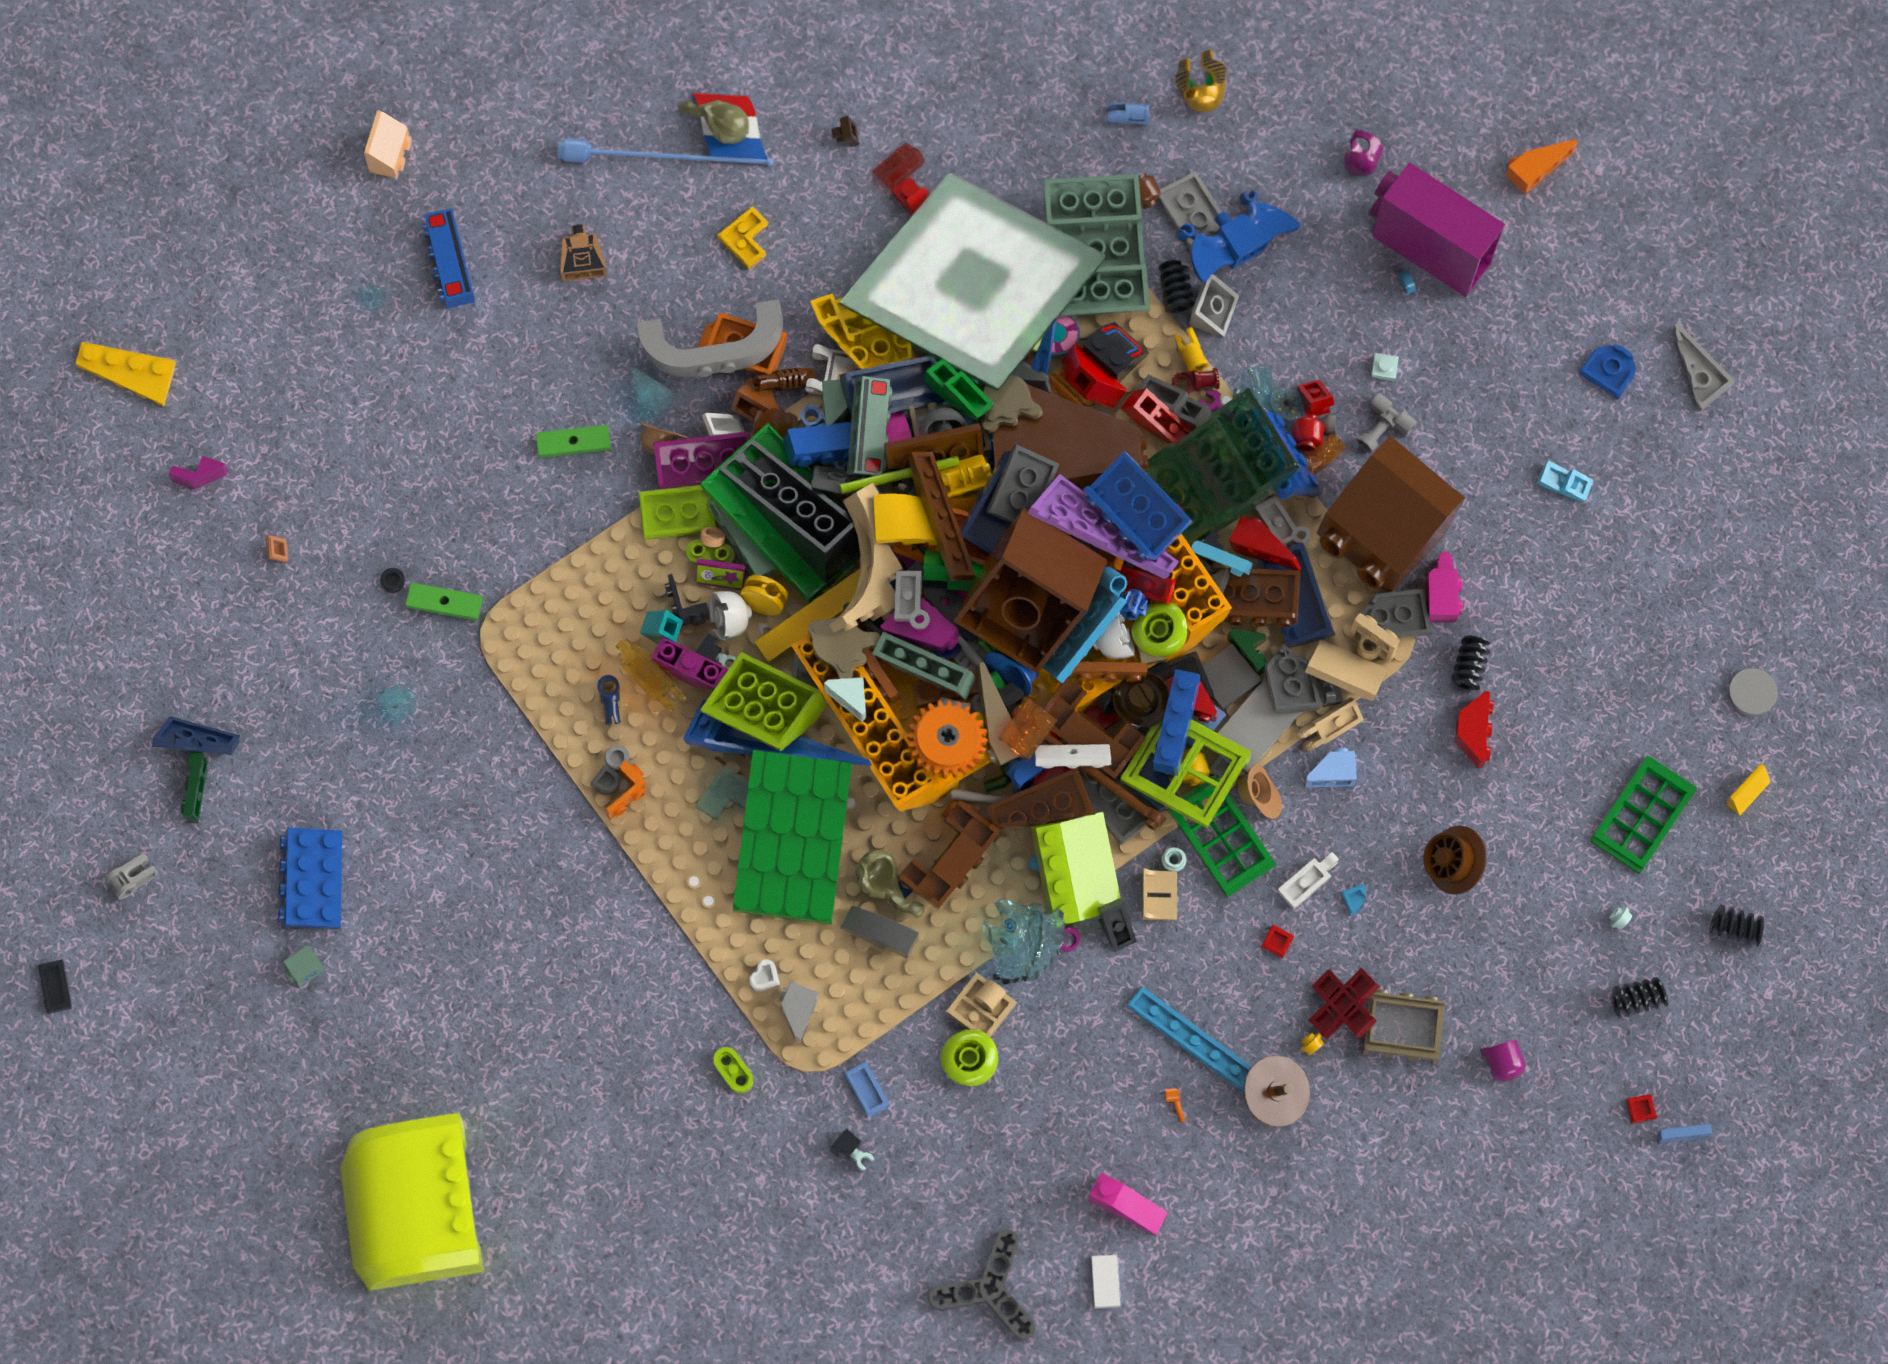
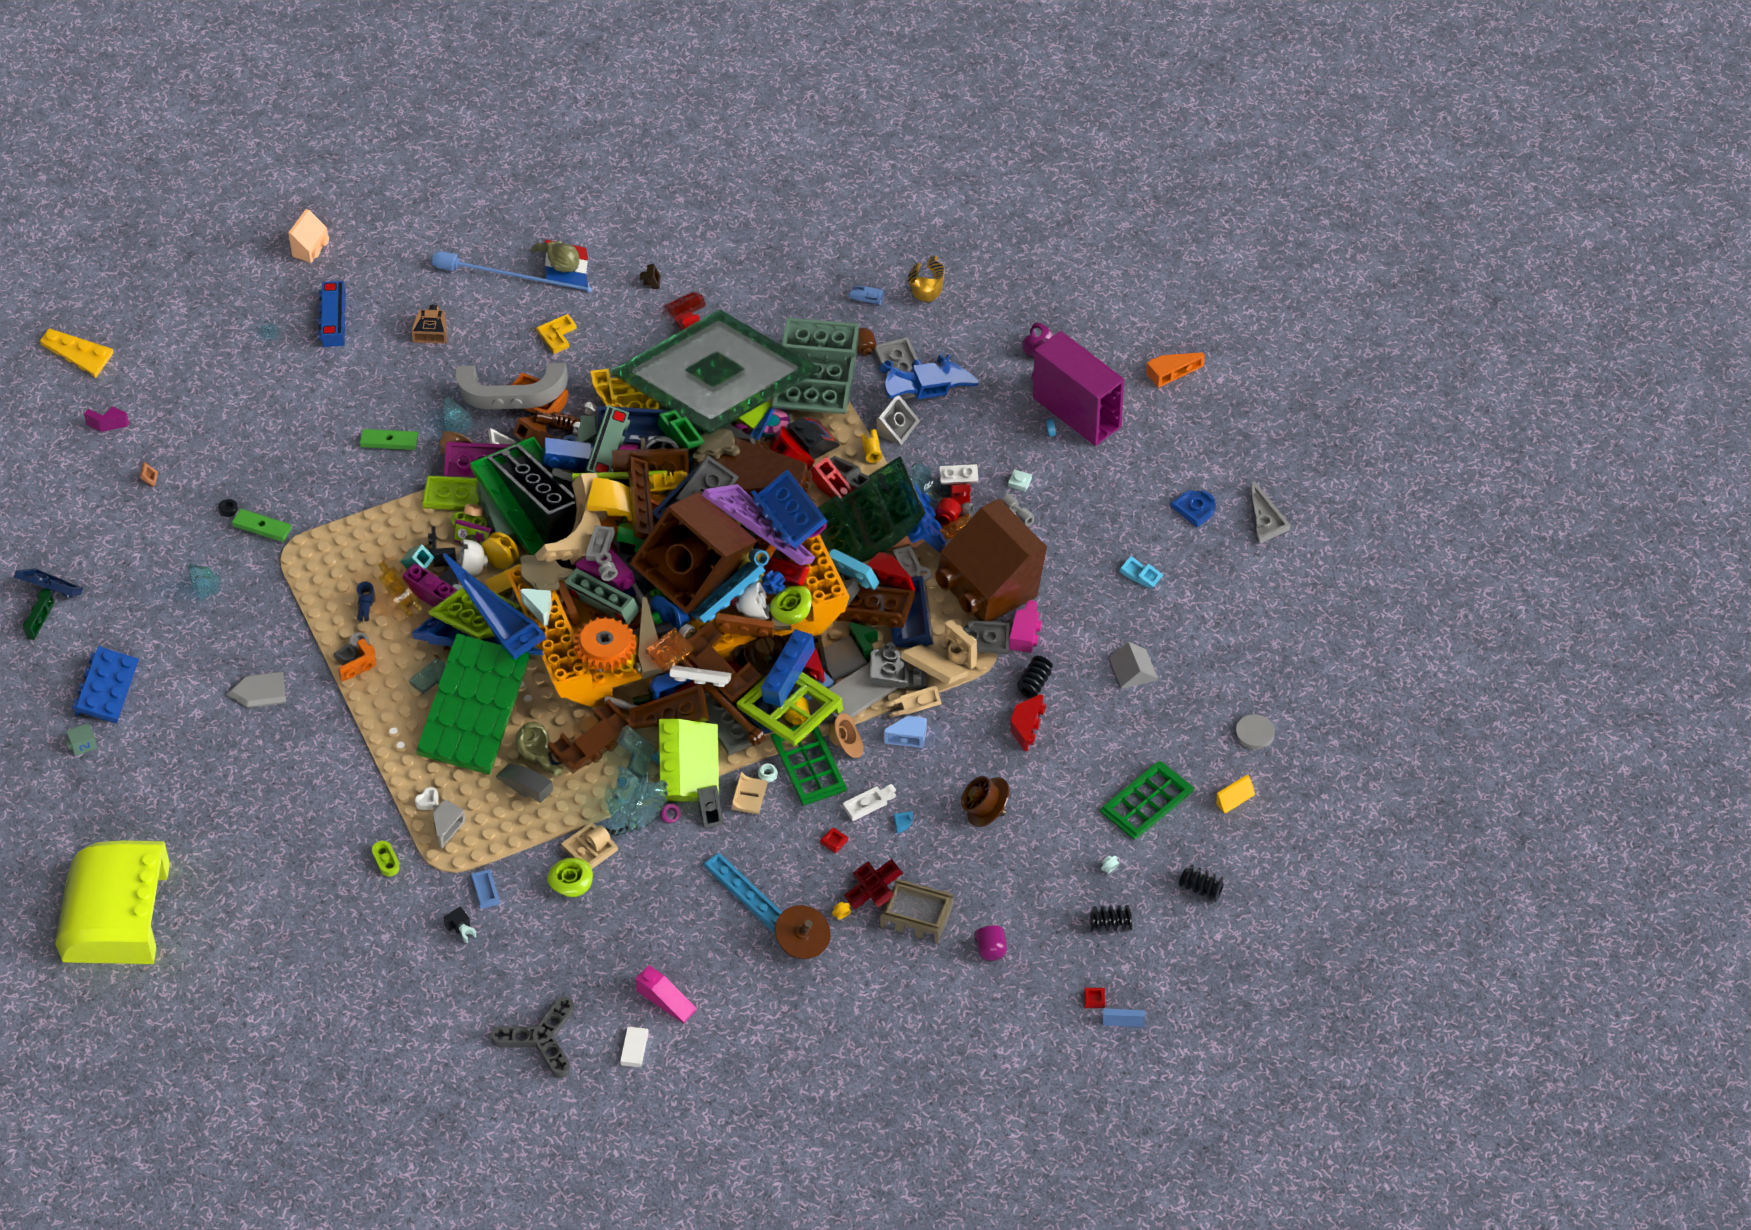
camera: 15 degrees right, 20 degrees down
black piece [1159,260,1194,313] -> none
orange hand [1164,1088,1186,1122] -> none
dark red connector [1171,368,1220,394] -> none
none -> light grey tile [227,671,286,708]
none -> blue plate [443,553,546,660]
none -> light grey bush [598,562,618,581]
none -> clear light blue tile [618,726,655,780]
none -> light grey tile [677,624,696,643]
none -> white bracket [939,464,978,484]
none -> light grey slope [1109,642,1158,689]

